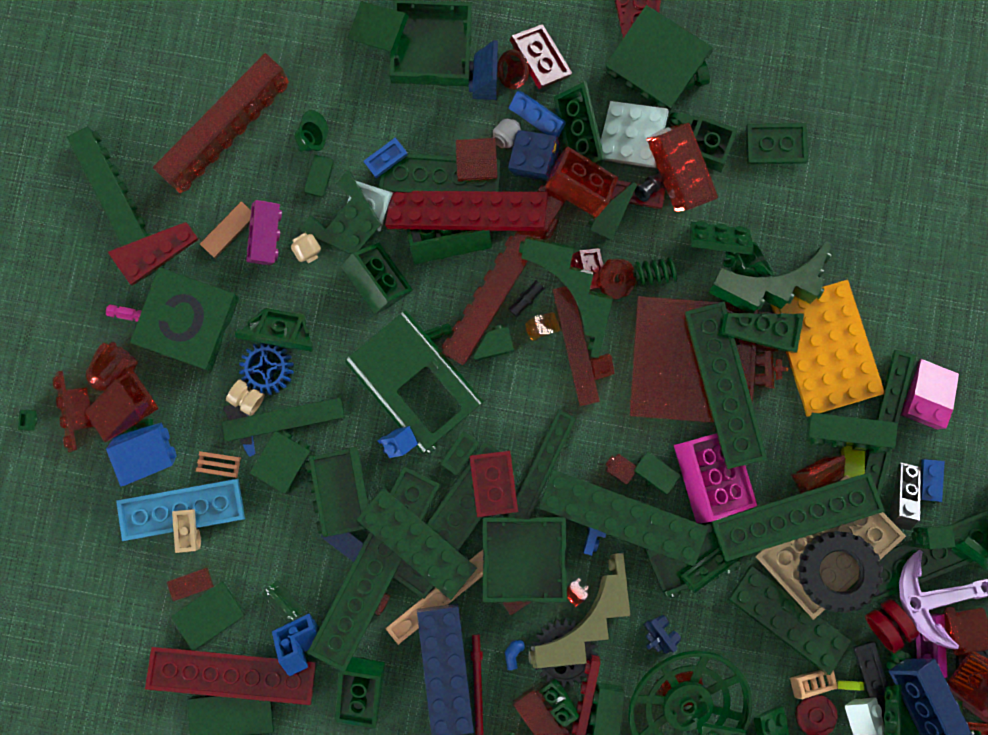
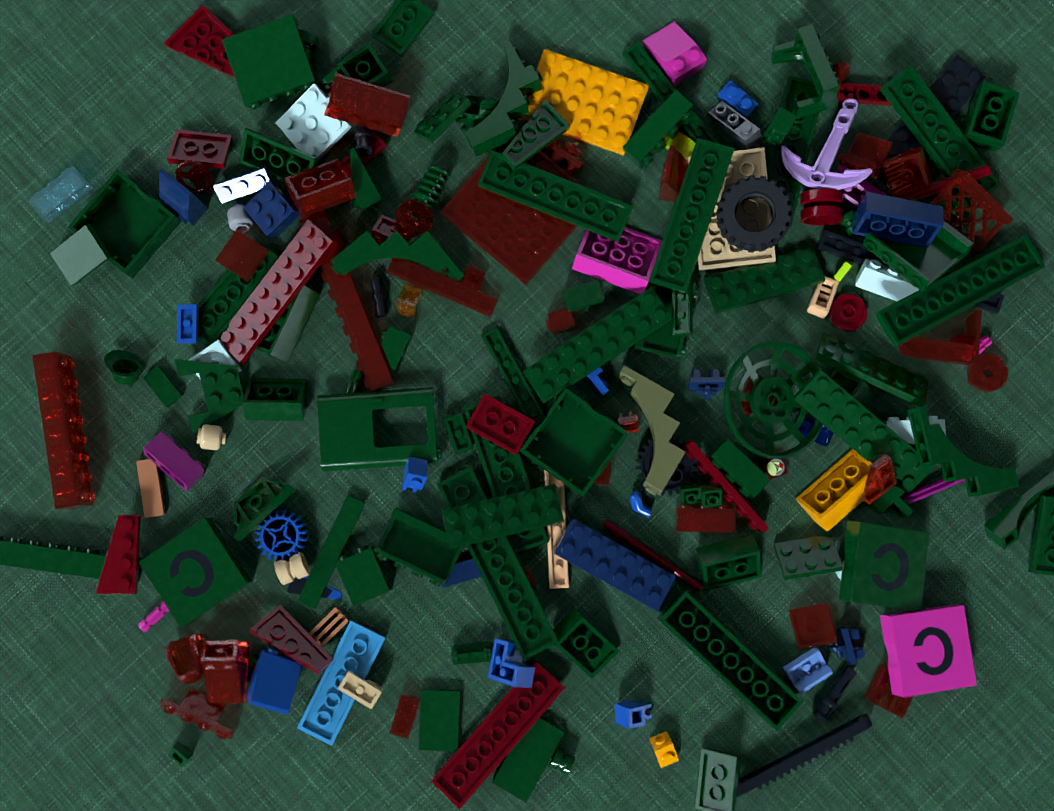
camera: 50 degrees left, 0 degrees up
none -> wing [250,605,333,675]

